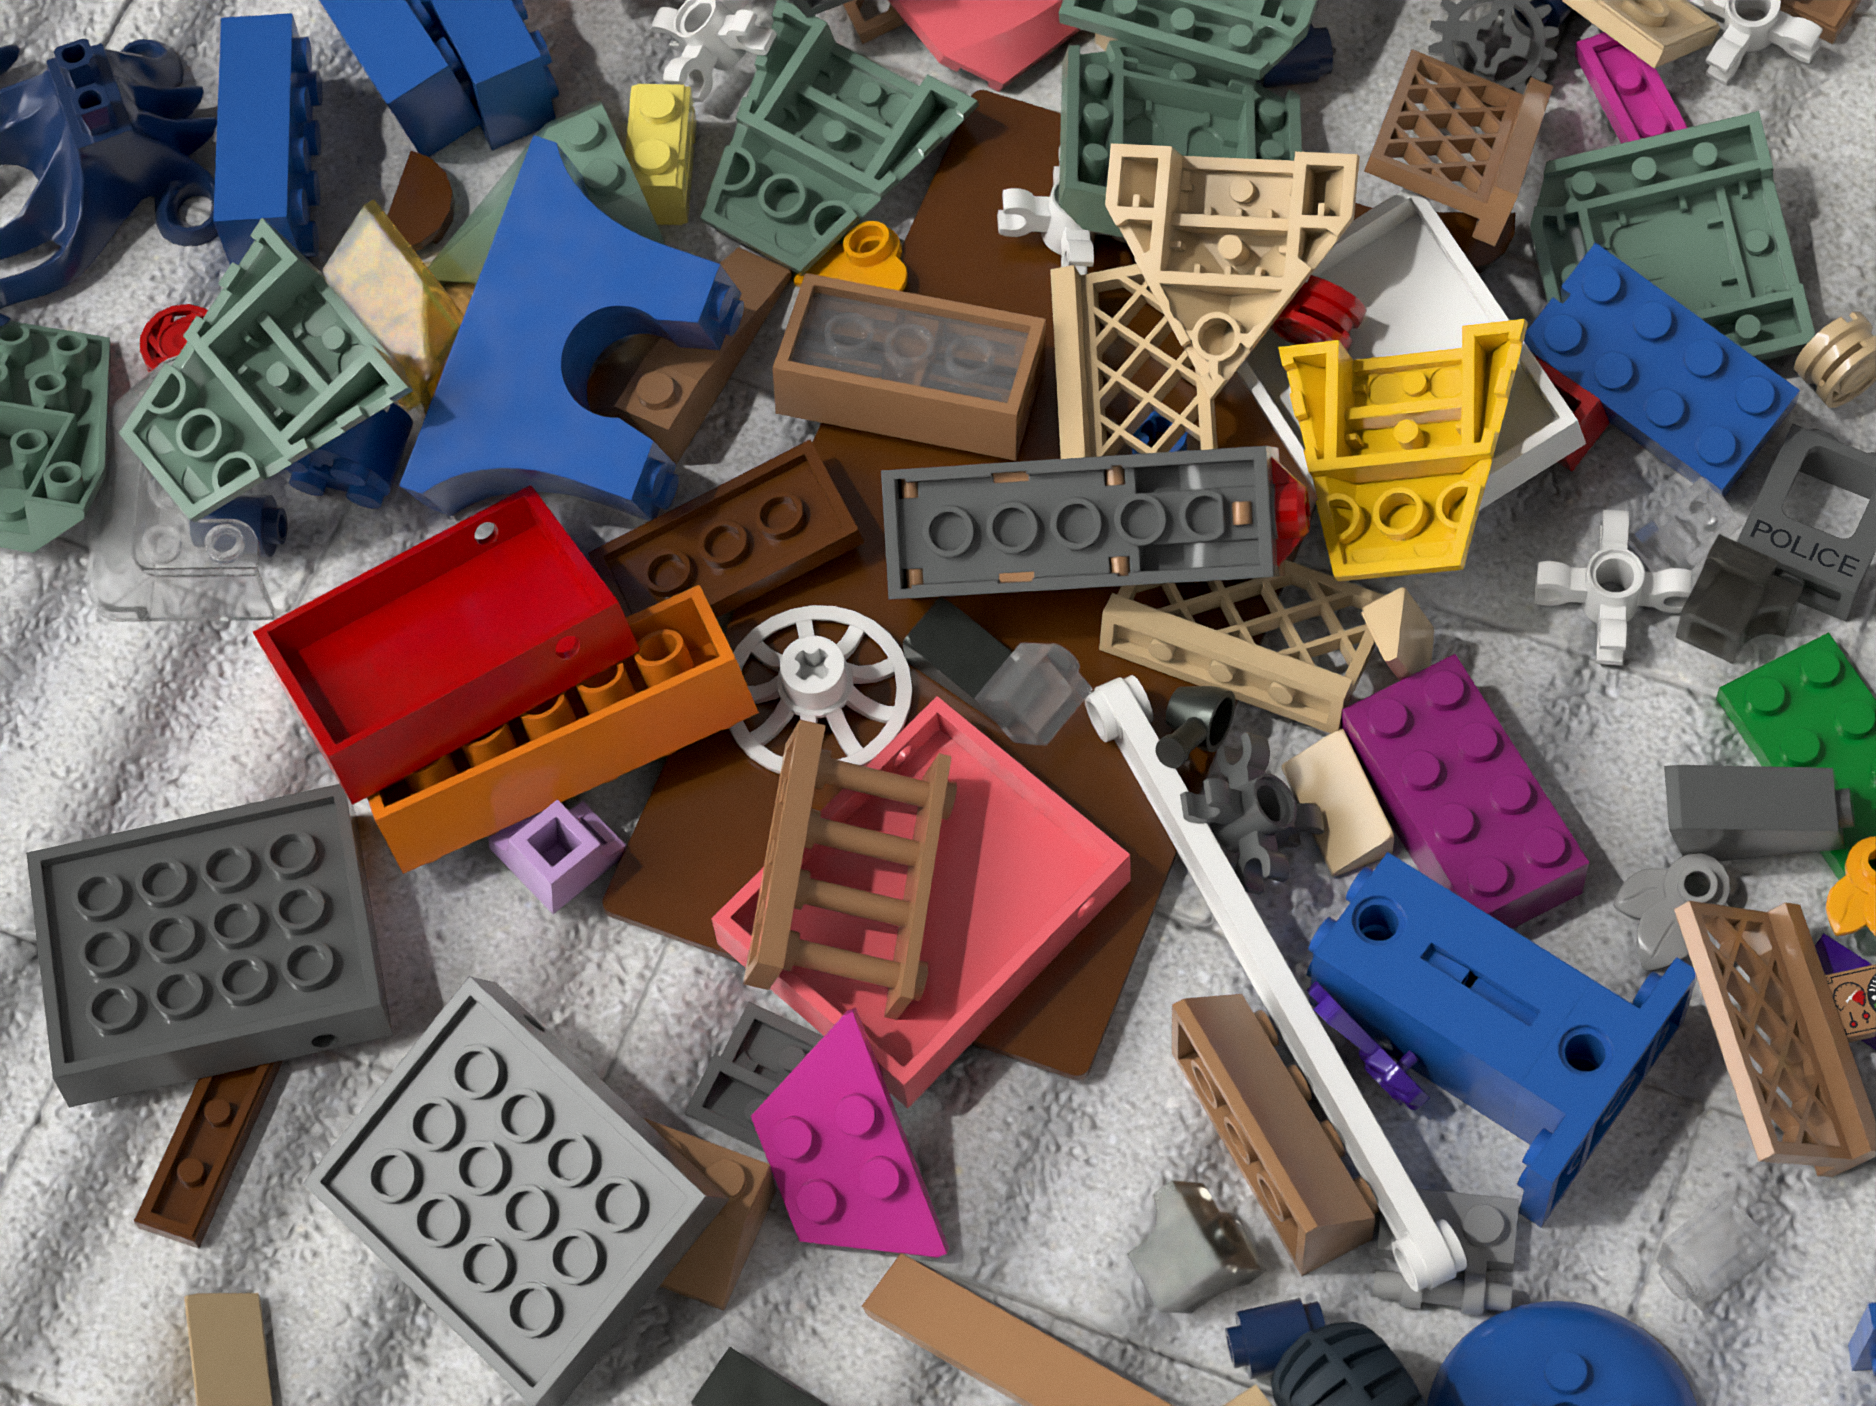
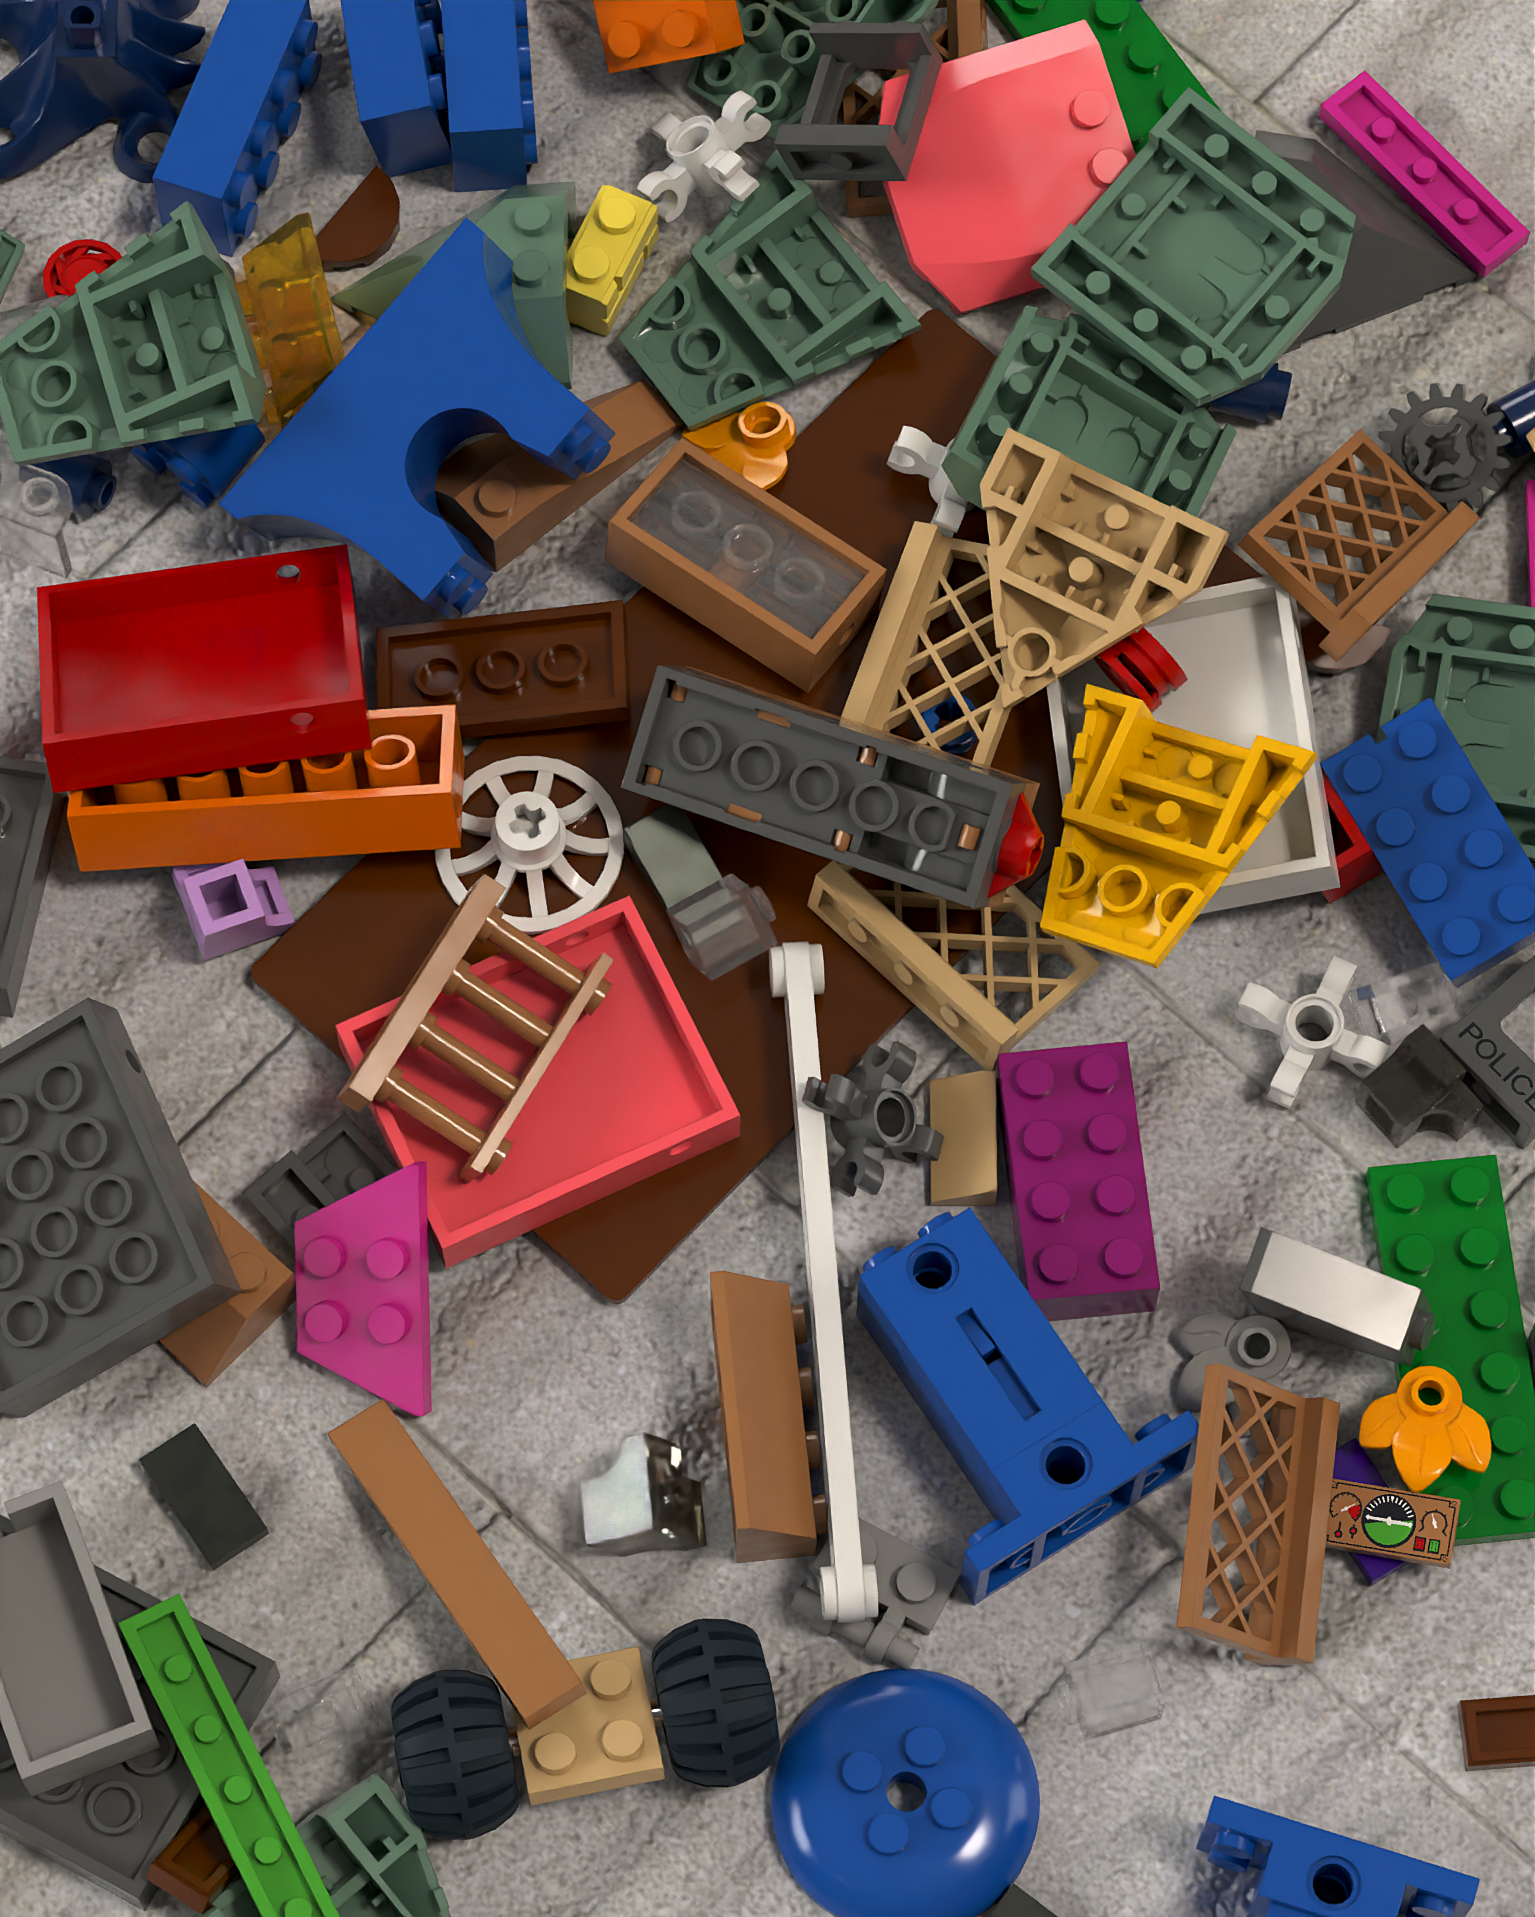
camera: 15 degrees right, 5 degrees up
pearl dark grey bar [1155,686,1235,768] -> none
dark blue brick [1225,1298,1326,1379] -> none
dark purple piece [1306,981,1430,1111] -> none
tan slope [1361,587,1434,681] -> none

